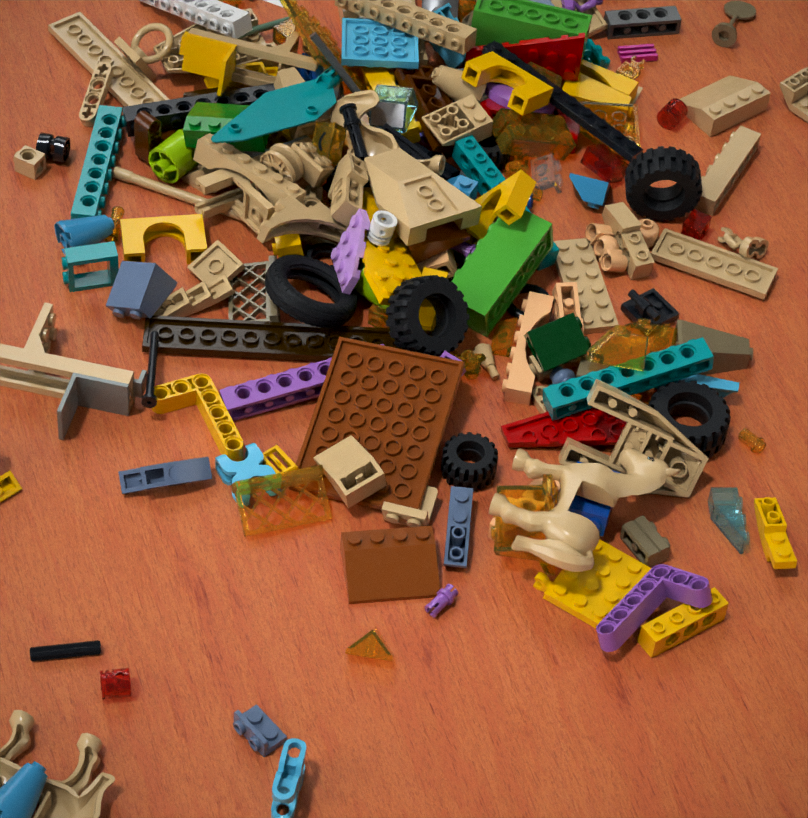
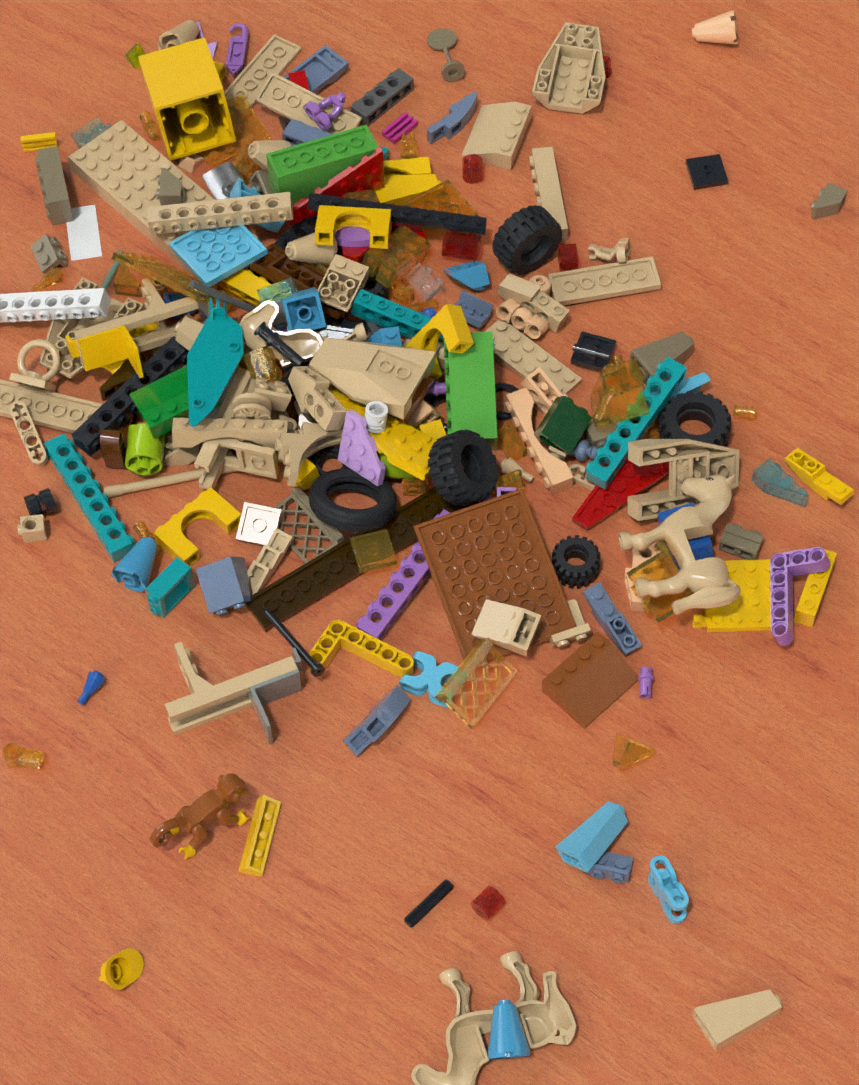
camera: 30 degrees left, 10 degrees up
yellow tile [263,445,300,483] -> none
none -> dark azure slope [282,287,326,331]
none -> clear yellow plate [350,529,397,573]
none -> sand blue slope [427,91,477,145]
none -> sand blue bracket [454,291,493,328]
none -> medium azure slope [555,801,628,873]

